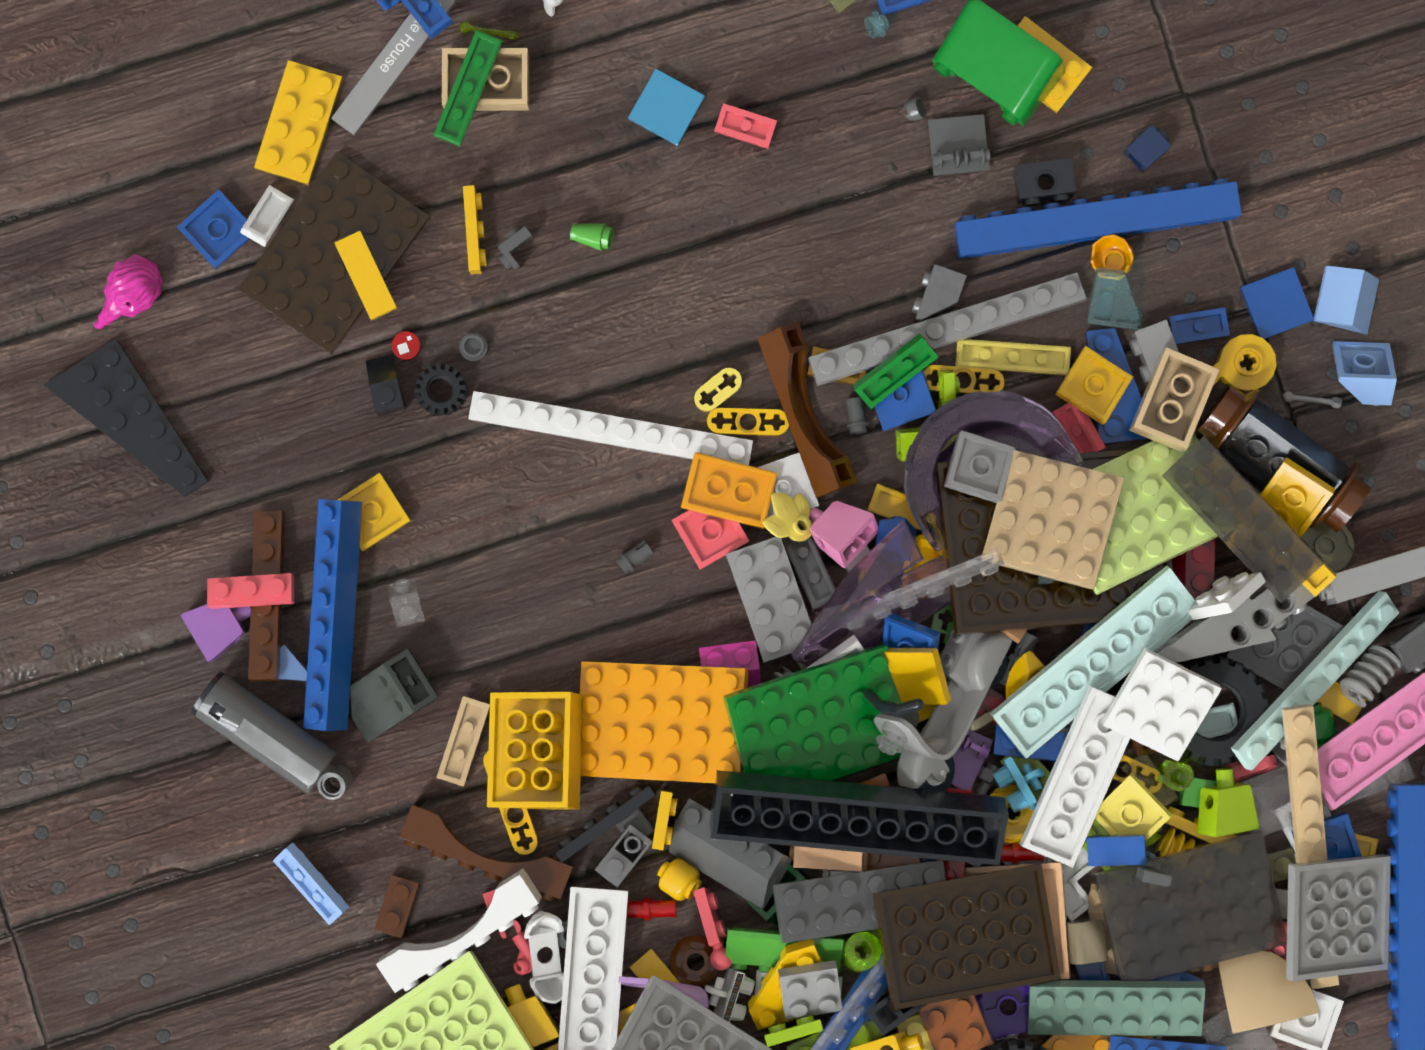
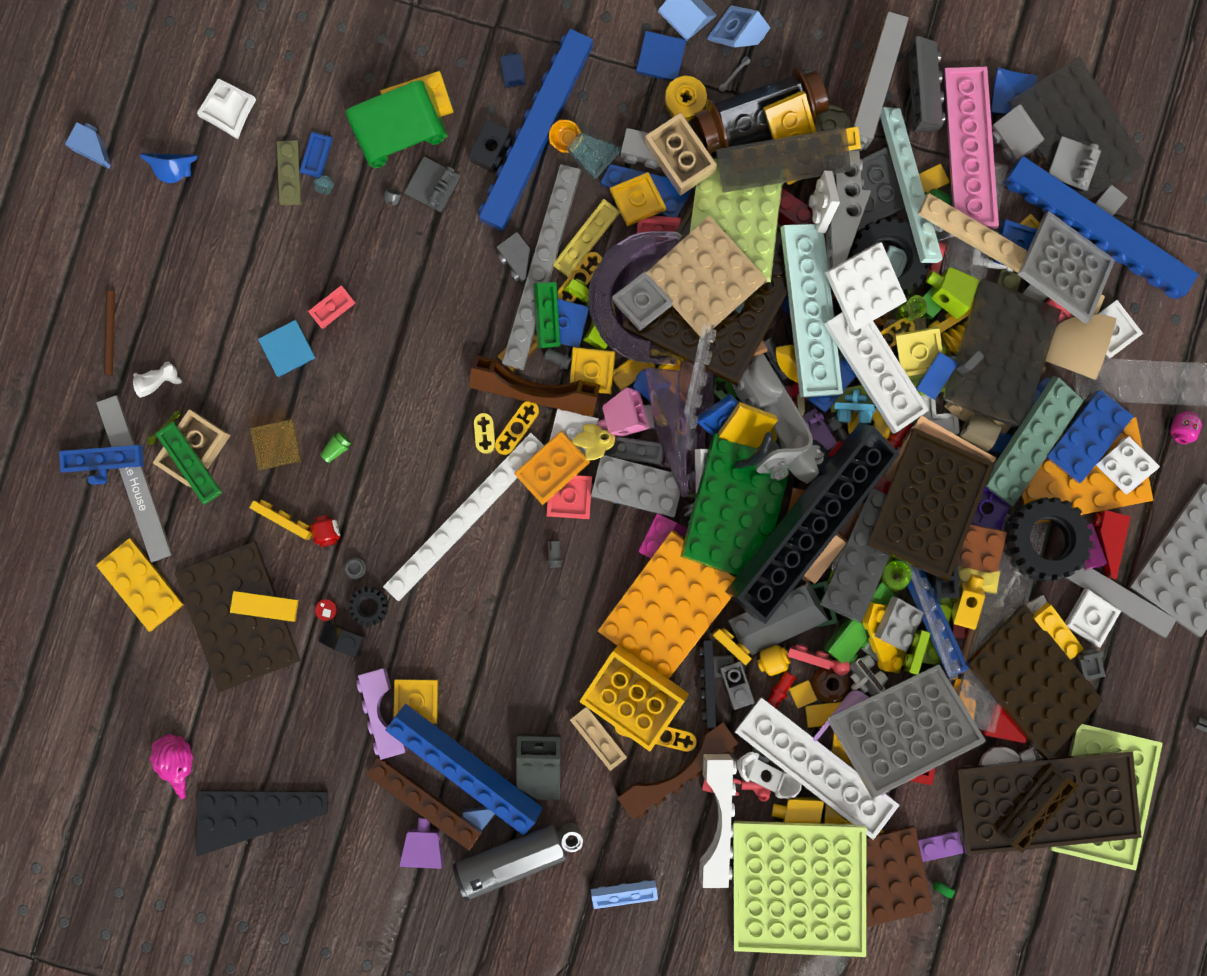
camera: 55 degrees left, 0 degrees up
blue plate [177,189,250,270] -> none
coral plate [207,573,294,609] -> none
white tile [240,185,294,247] -> none
reddish brown plate [374,874,420,938] -> none
clear bracket [388,579,425,627] -> none
dark grey bracket [497,226,533,272] -> none
blue plate [1168,307,1230,345] -> none
light grey piece [1339,645,1402,707] -> none
none -> clear yellow plate [250,420,302,471]
none -> red head [310,515,340,548]
none -> lavender arch [356,668,408,760]
none -> yellow plate [570,347,616,394]
none -> yellow tile [789,680,817,709]

